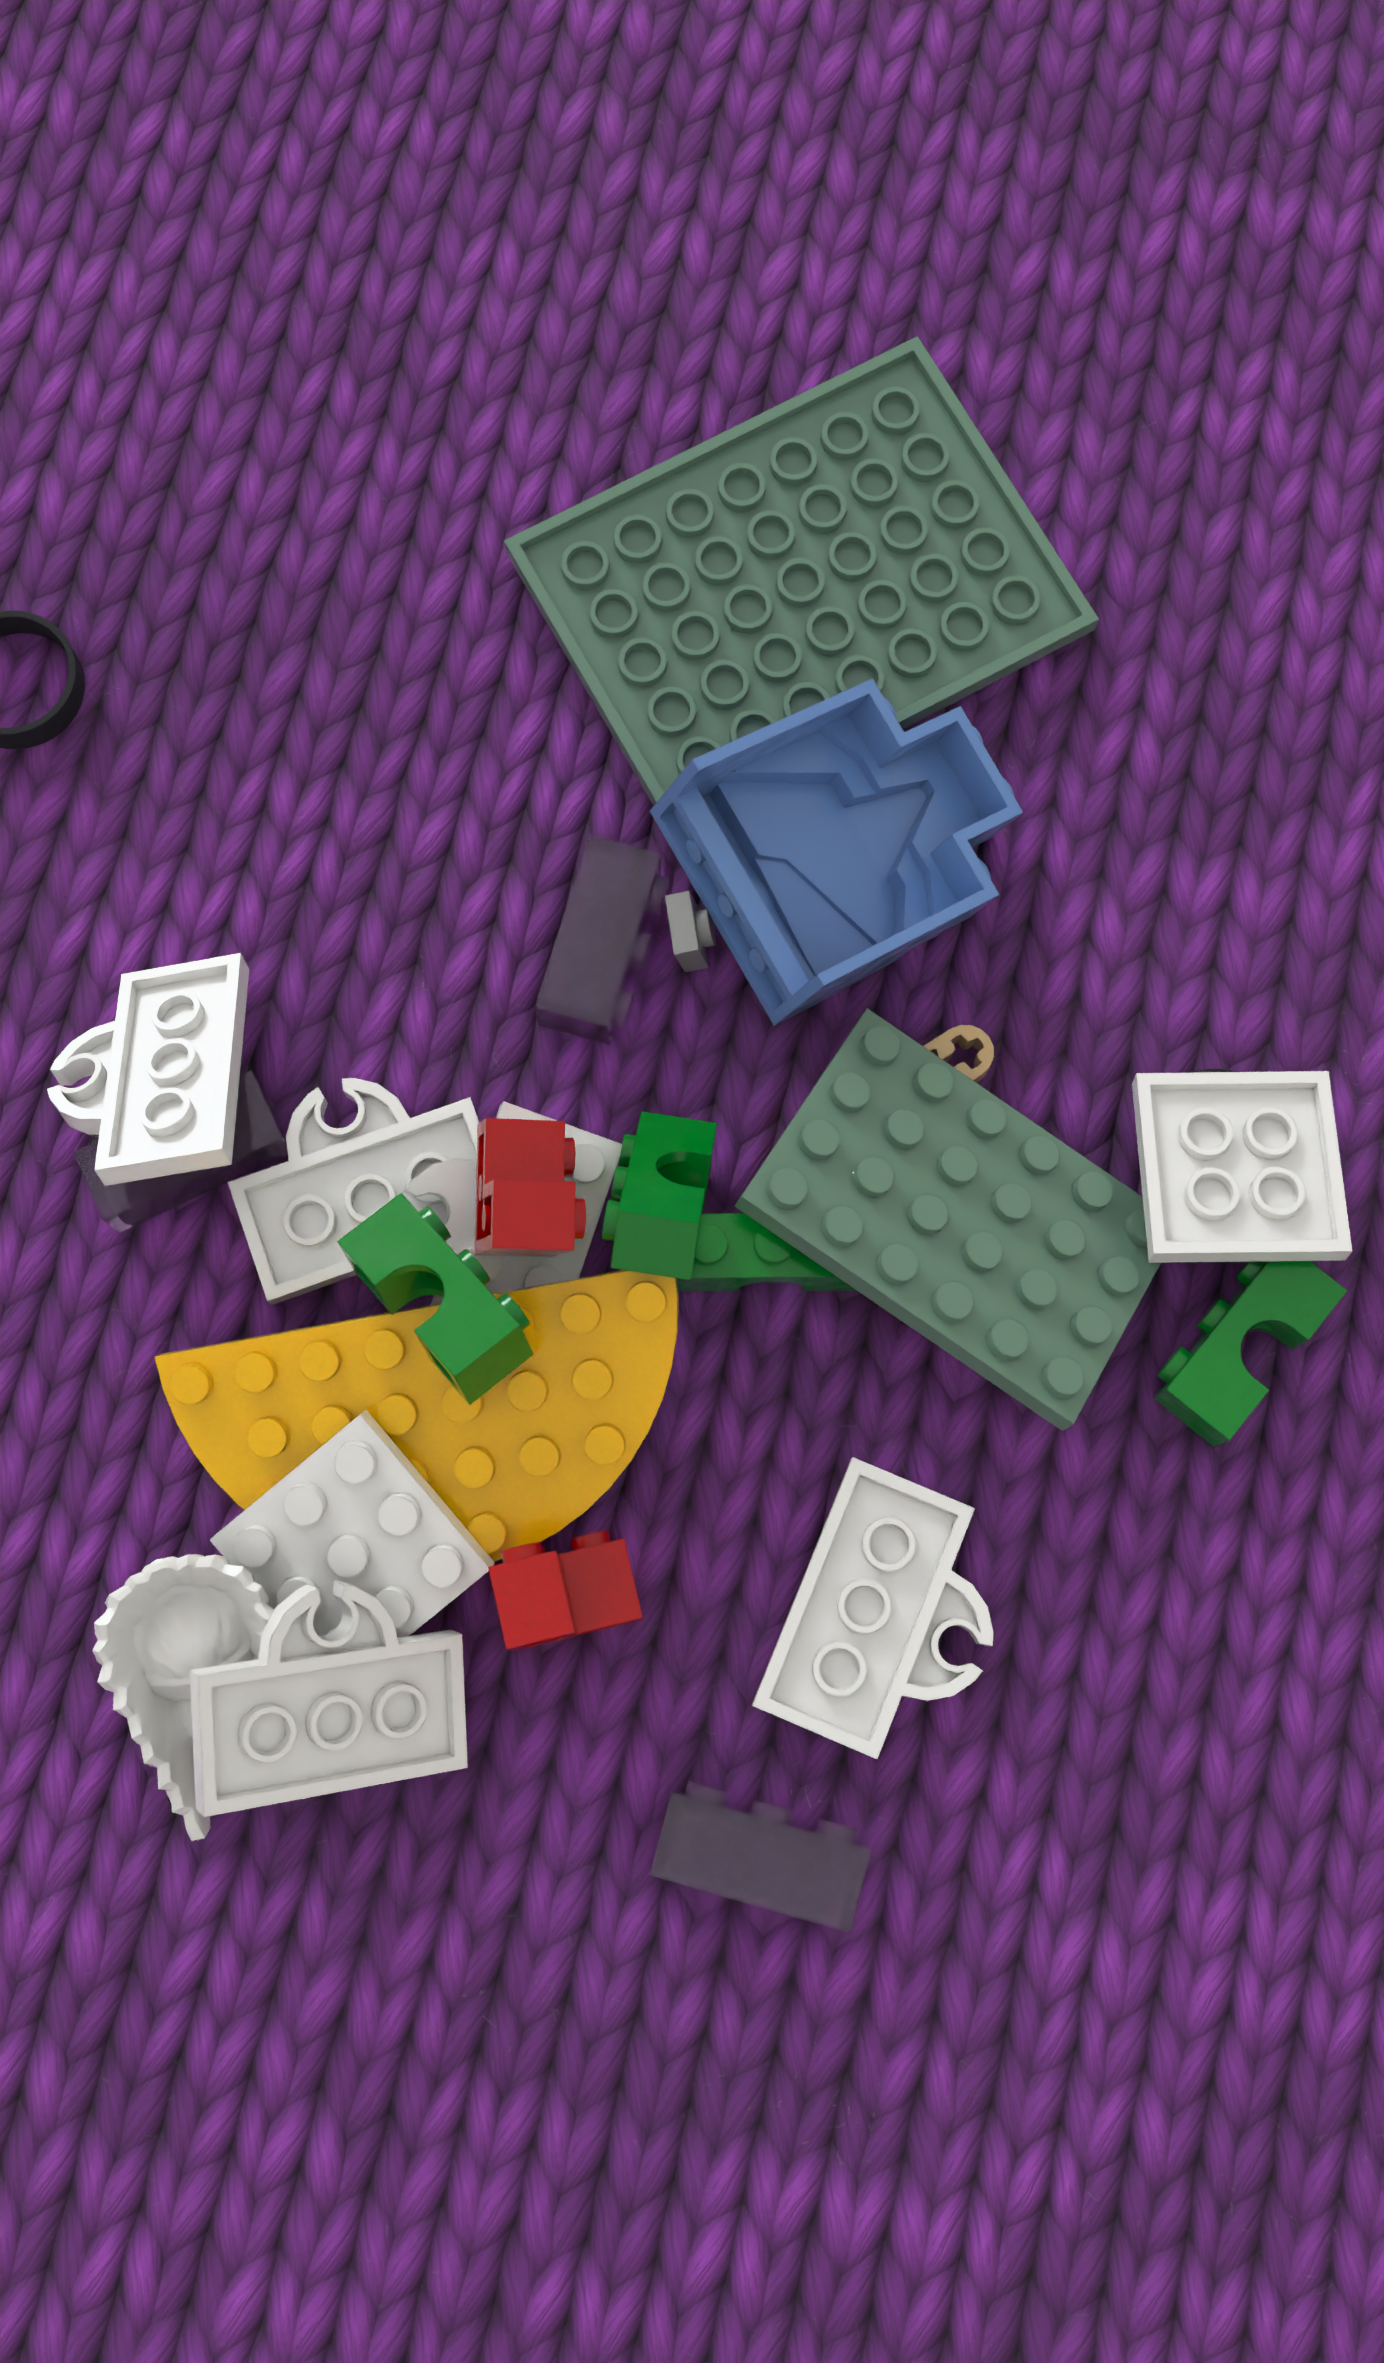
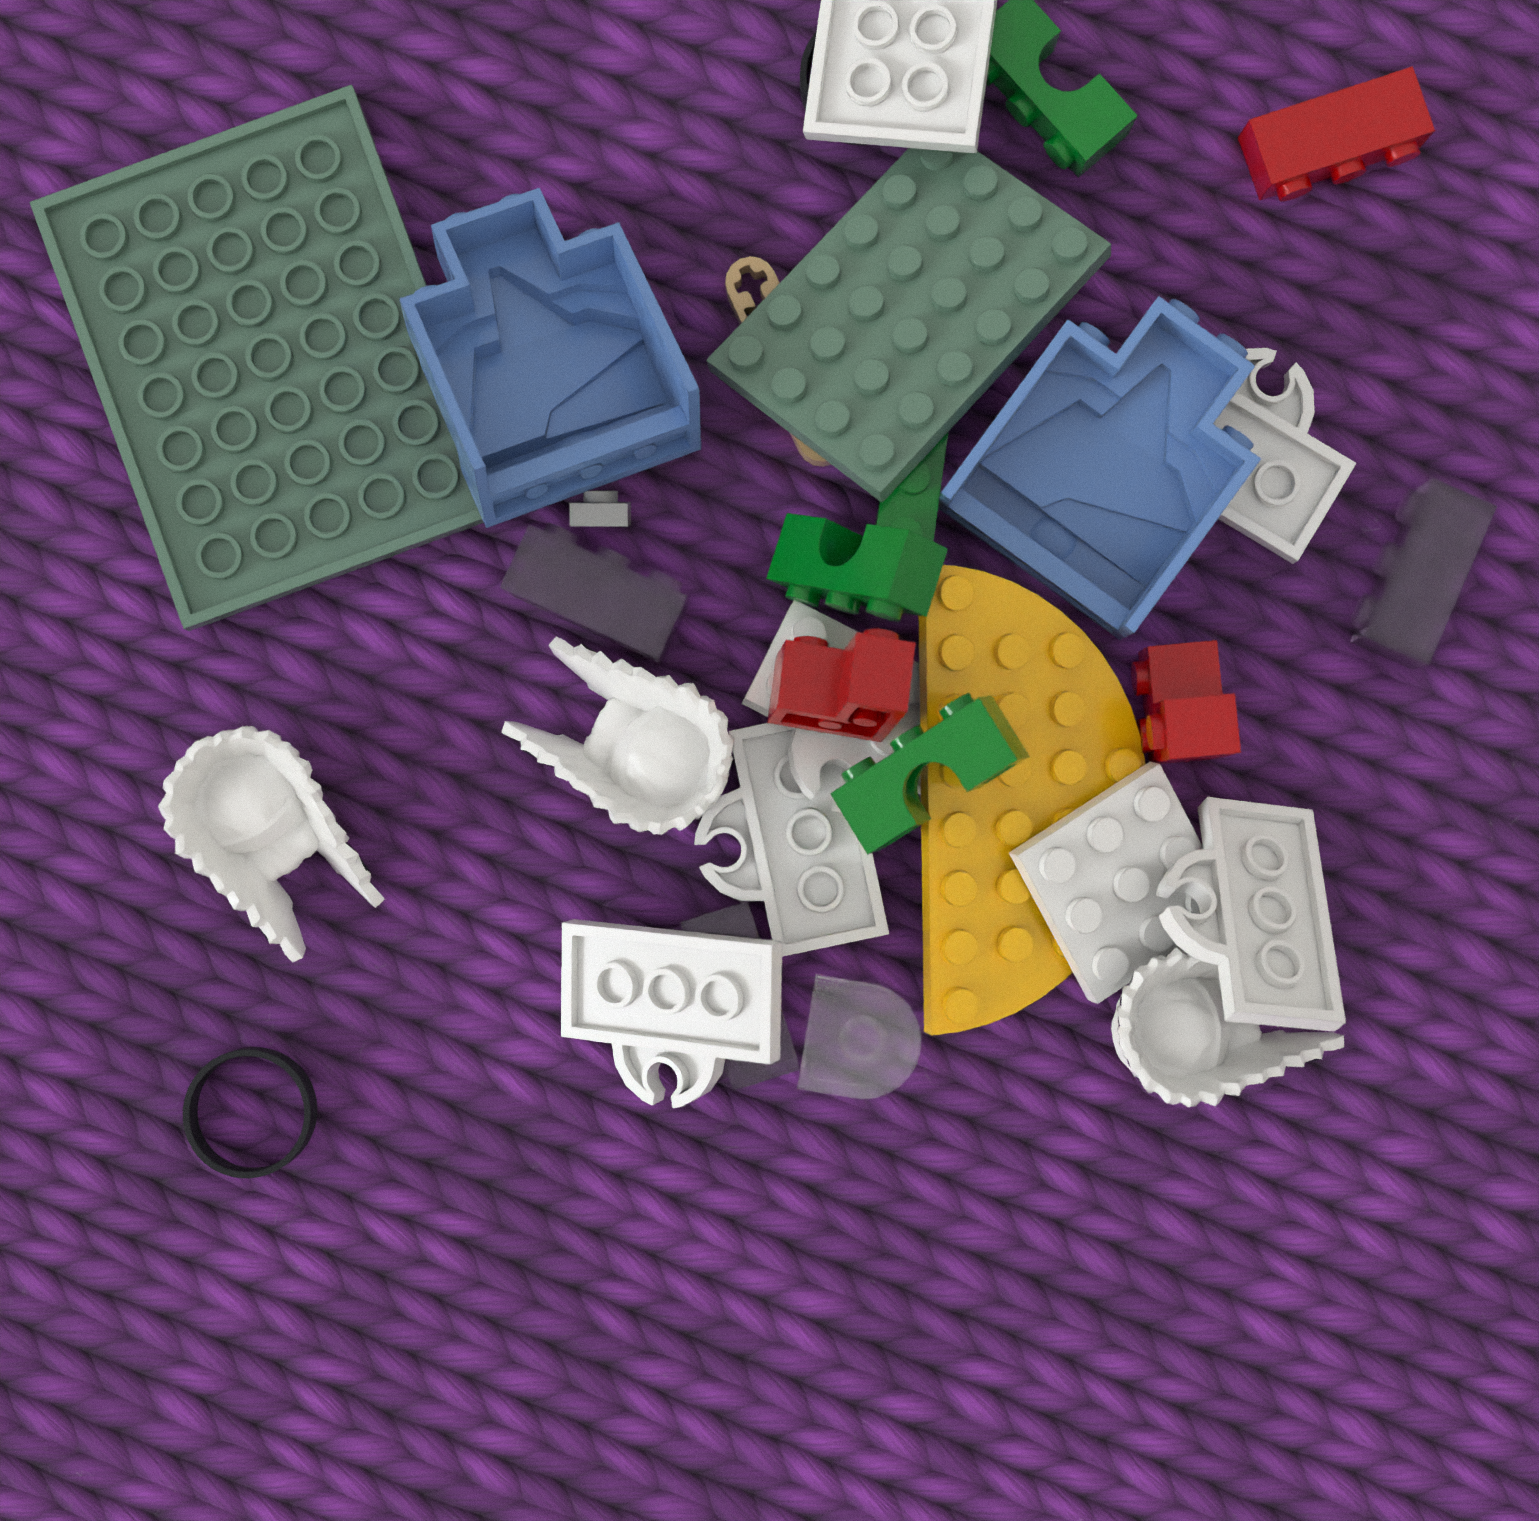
camera: 80 degrees left, 10 degrees up
none -> white piece [158,726,385,963]
none -> white piece [501,636,734,835]
none -> clear tile [797,973,921,1099]
none -> medium blue panel [938,296,1261,640]
none -> red brick [1238,66,1435,202]

